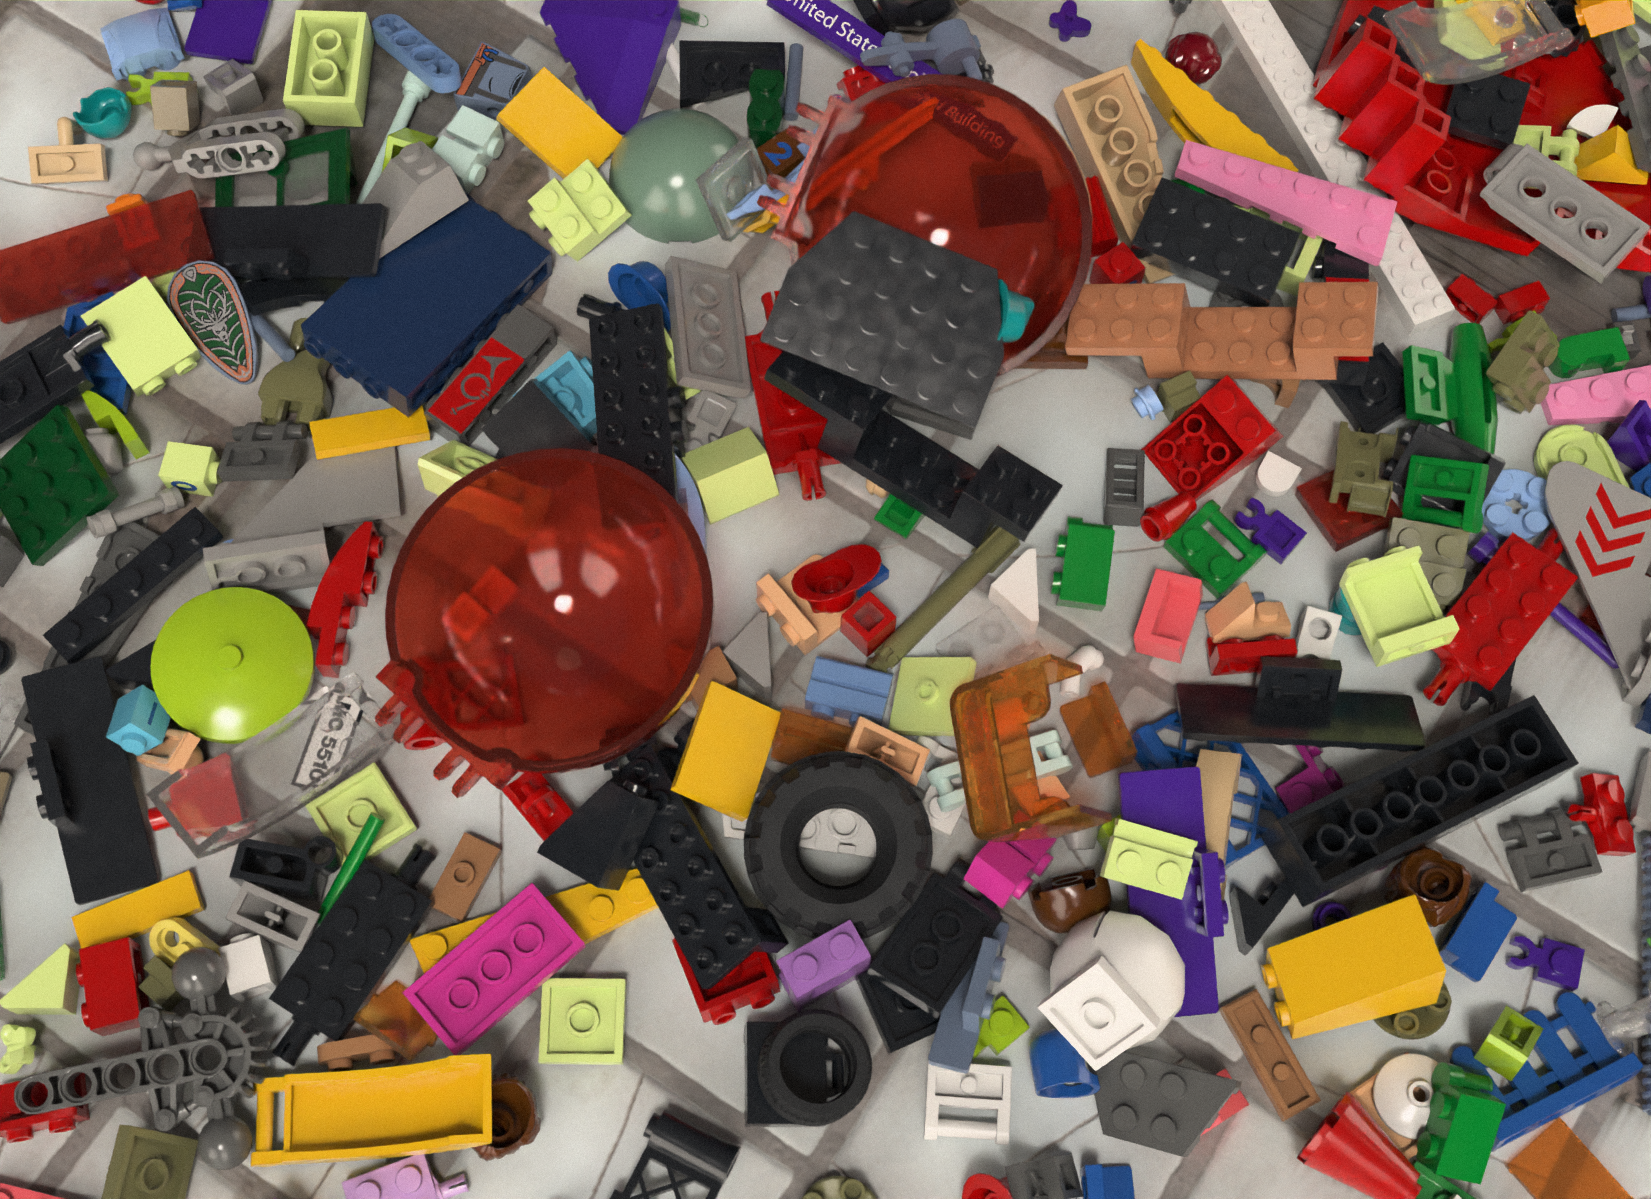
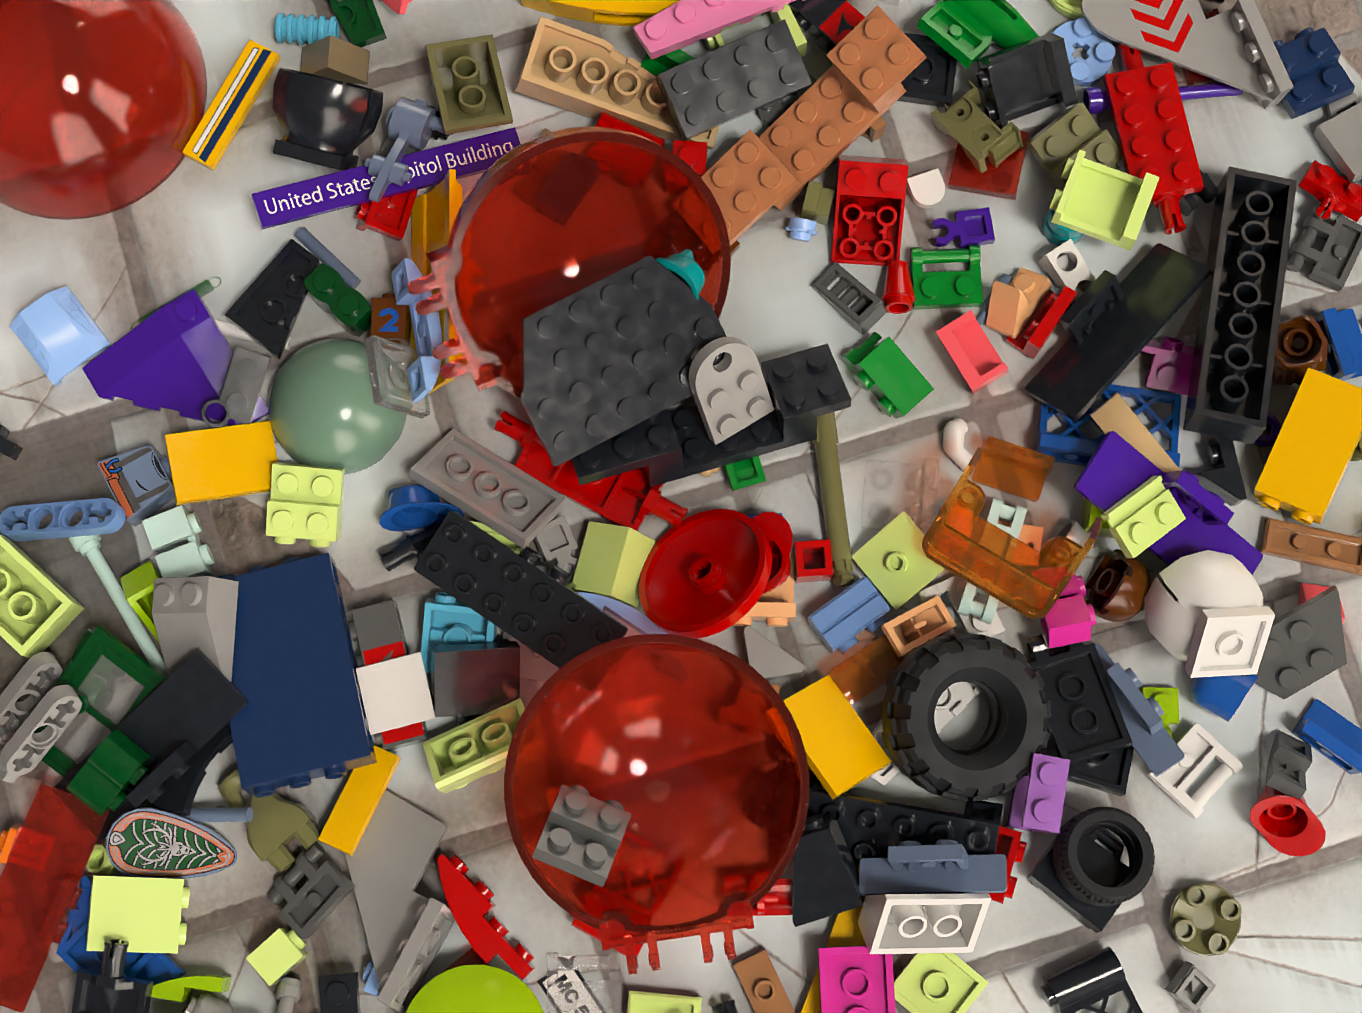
camera: 50 degrees left, 10 degrees up
white slope [988,549,1039,634] -> none
dark purple piece [1049,0,1092,42] -> none
green plate [1401,455,1489,534] -> none
none -> dark green brick [67,729,151,816]
none -> hinge [201,346,271,427]
none -> white sticker [356,652,436,735]
none -> olive slope [426,34,513,134]
none -> dark grey plate [532,785,632,887]
none -> red dish [639,509,772,639]
none -> light grey plate [689,337,774,445]
none -> white slope [858,893,991,954]
none -> sand blue bracket [859,840,1007,896]

